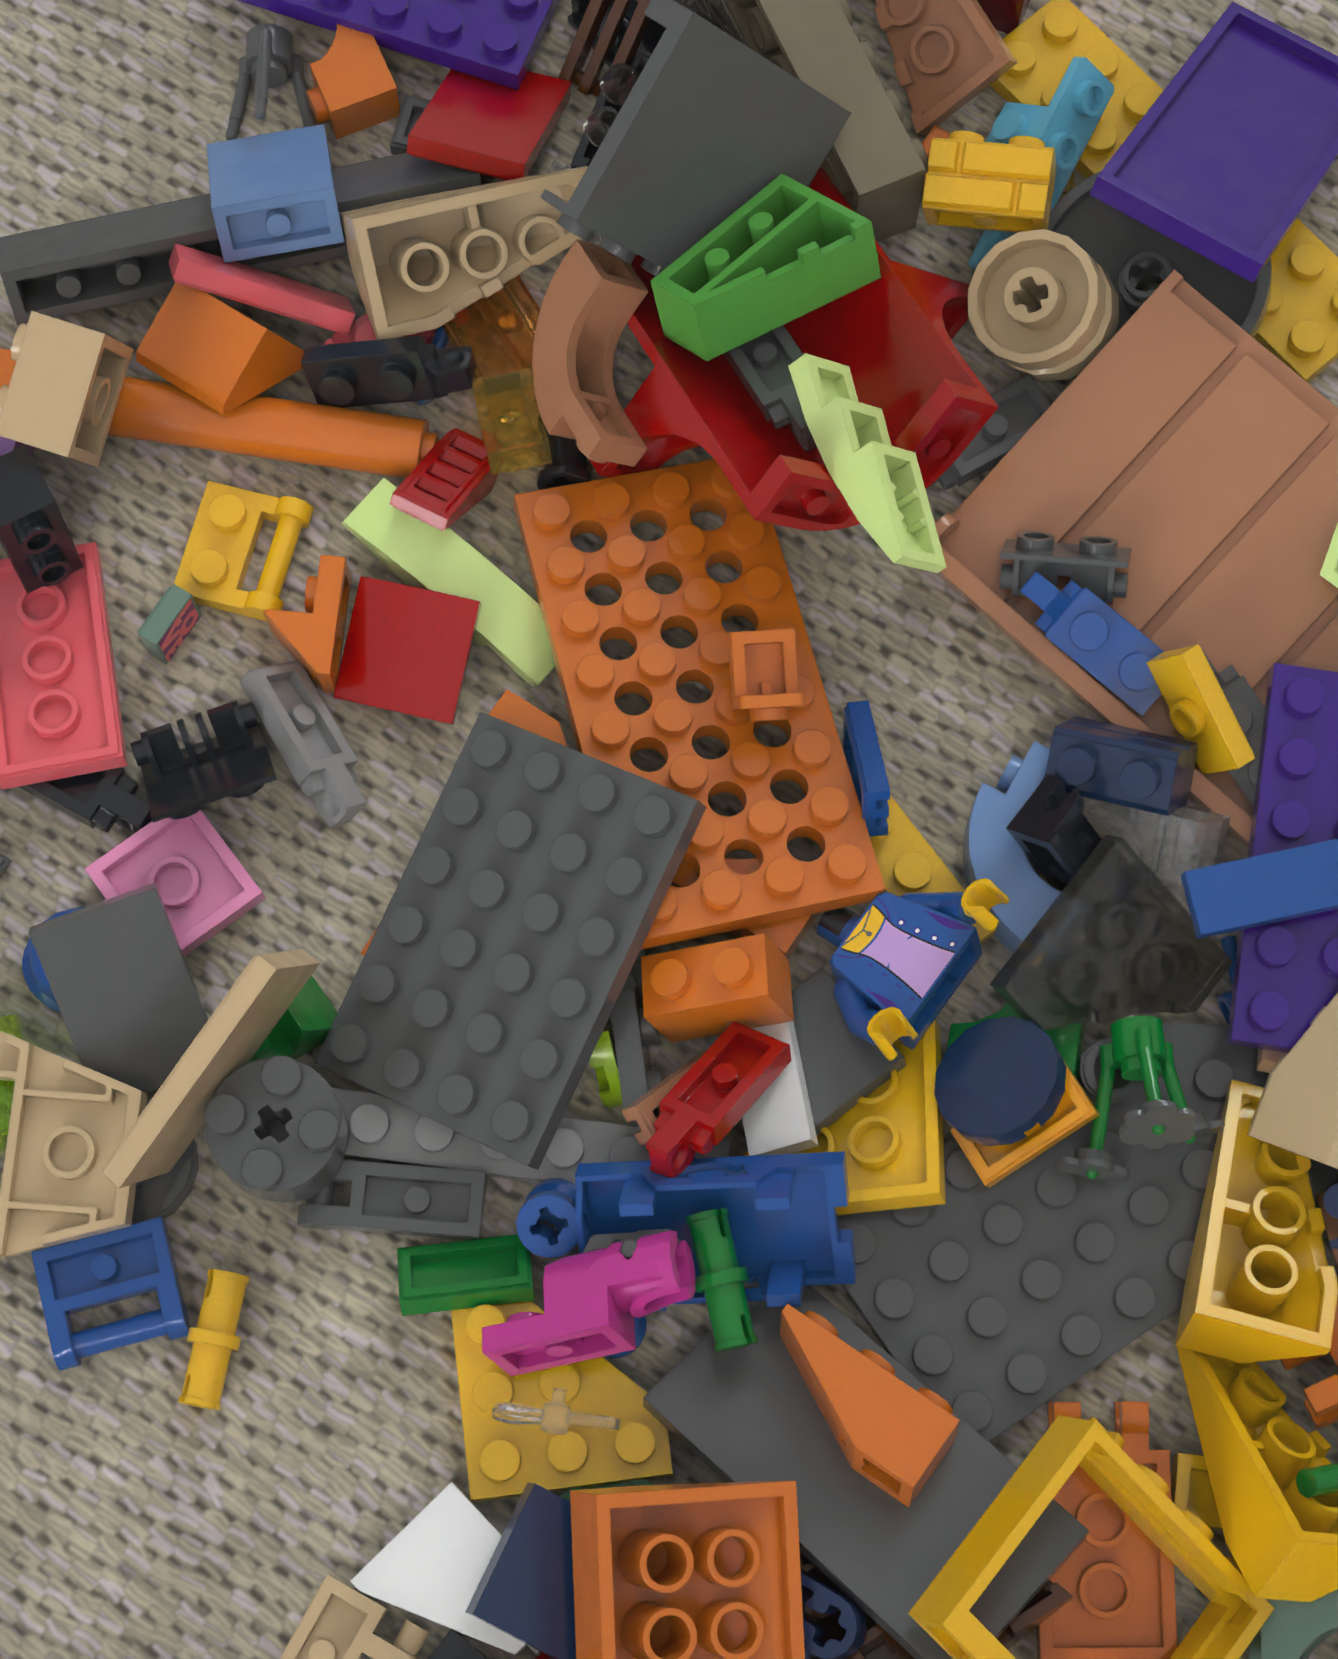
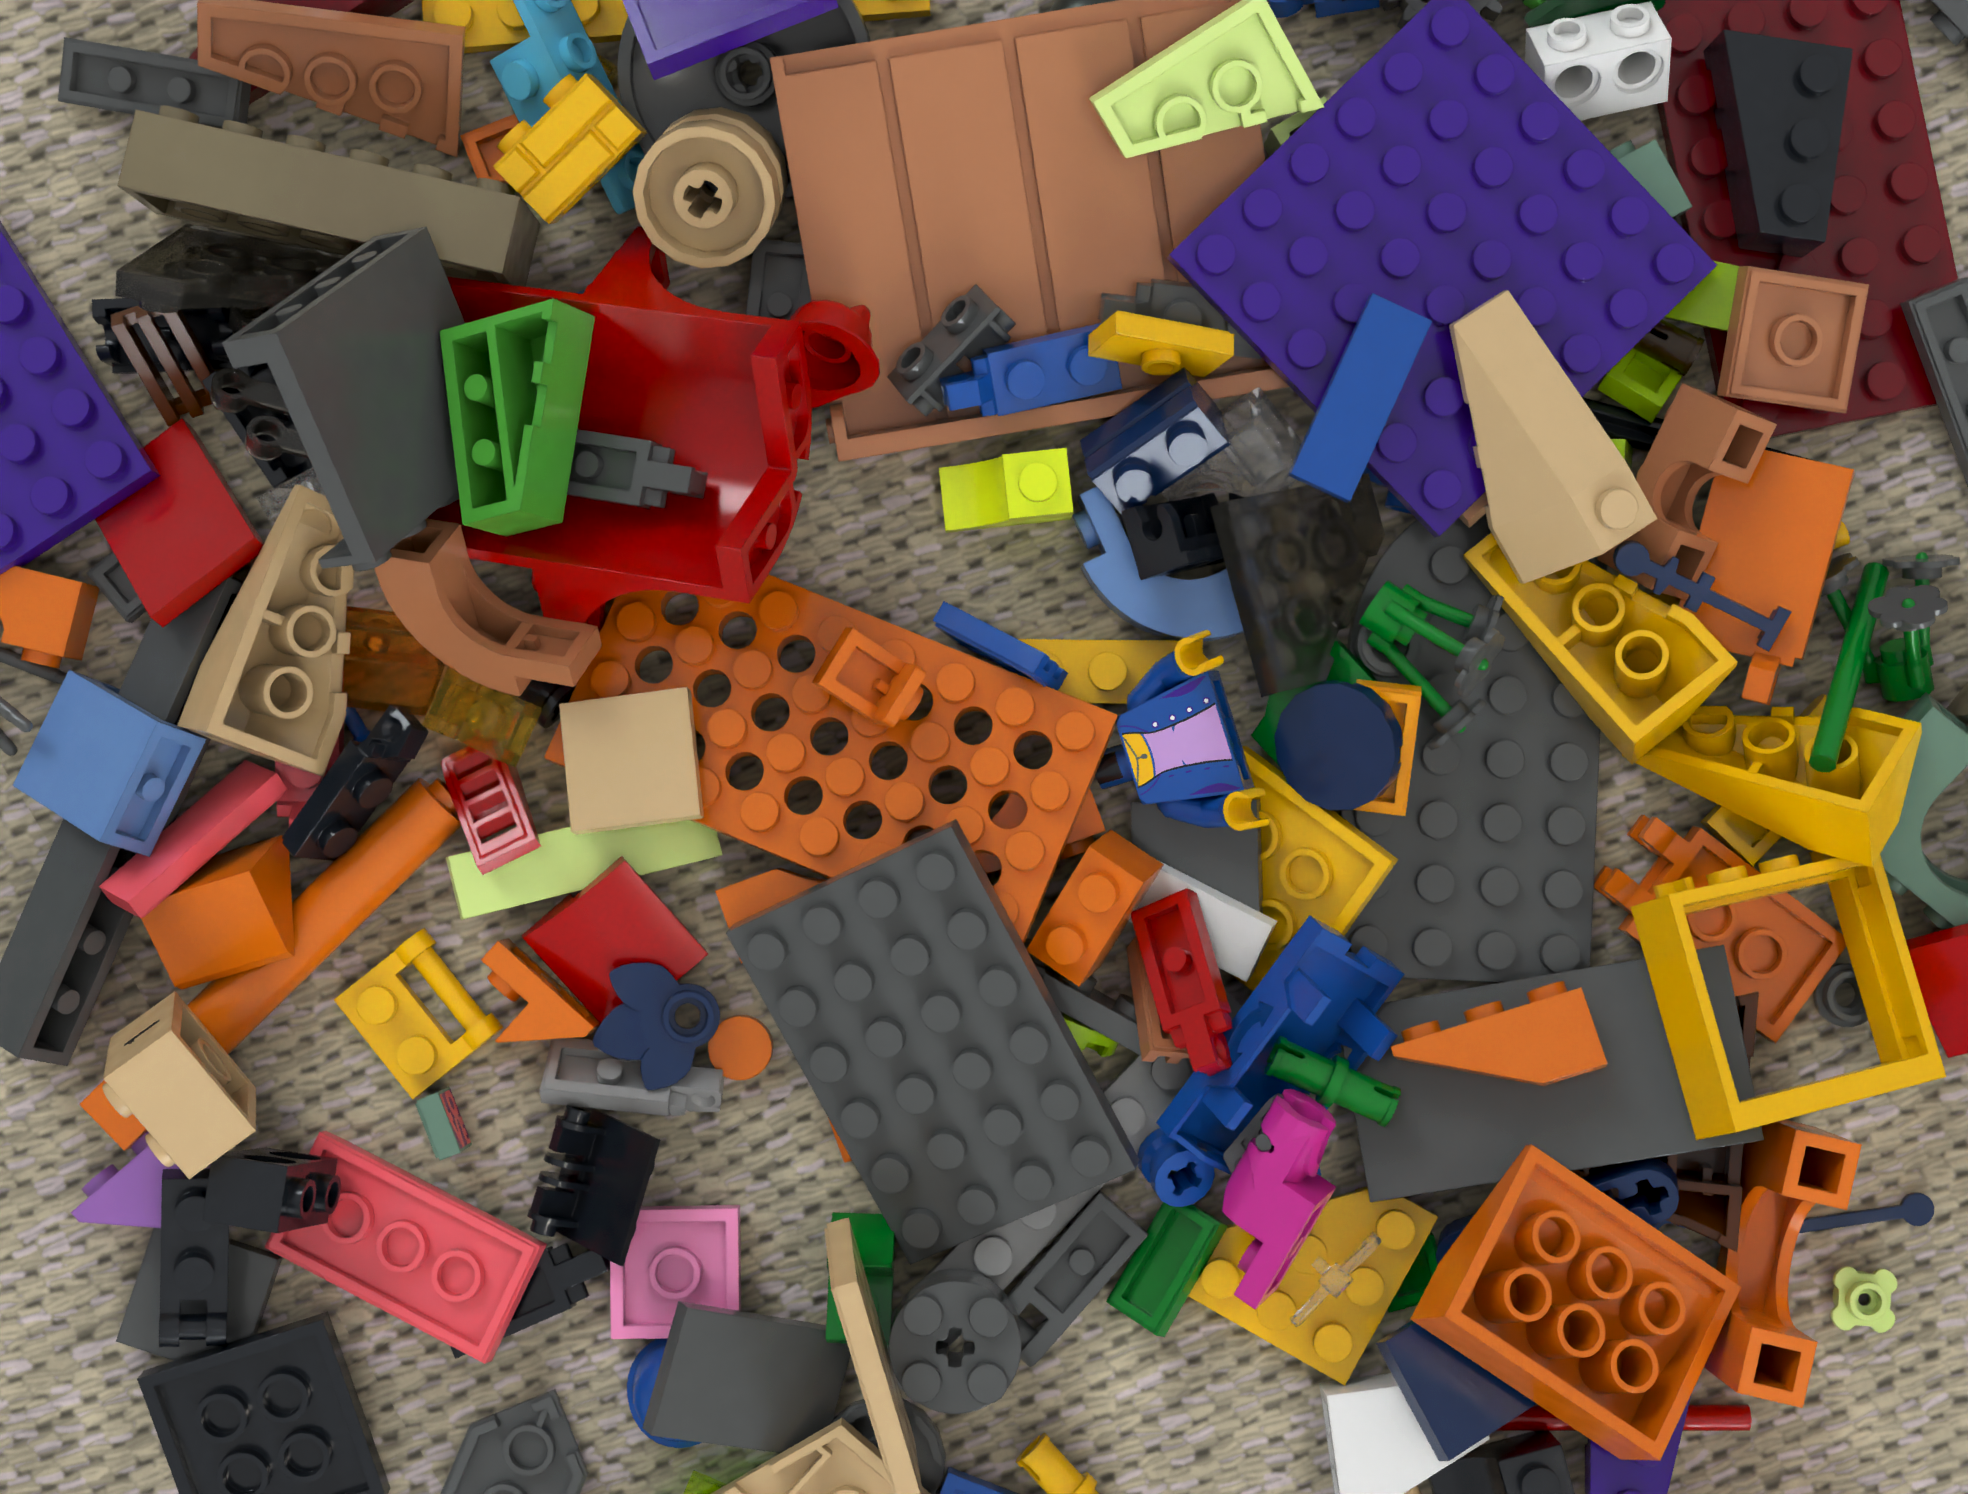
camera: 55 degrees left, 15 degrees up
yellowish green slope [788,353,947,573] -> none
none -> tan tile [559,687,704,835]
none -> dark blue plate [592,962,720,1090]
none -> orange tile [708,1015,773,1080]
none -> red piece [789,299,880,408]
none -> neon yellow arch [939,448,1073,533]

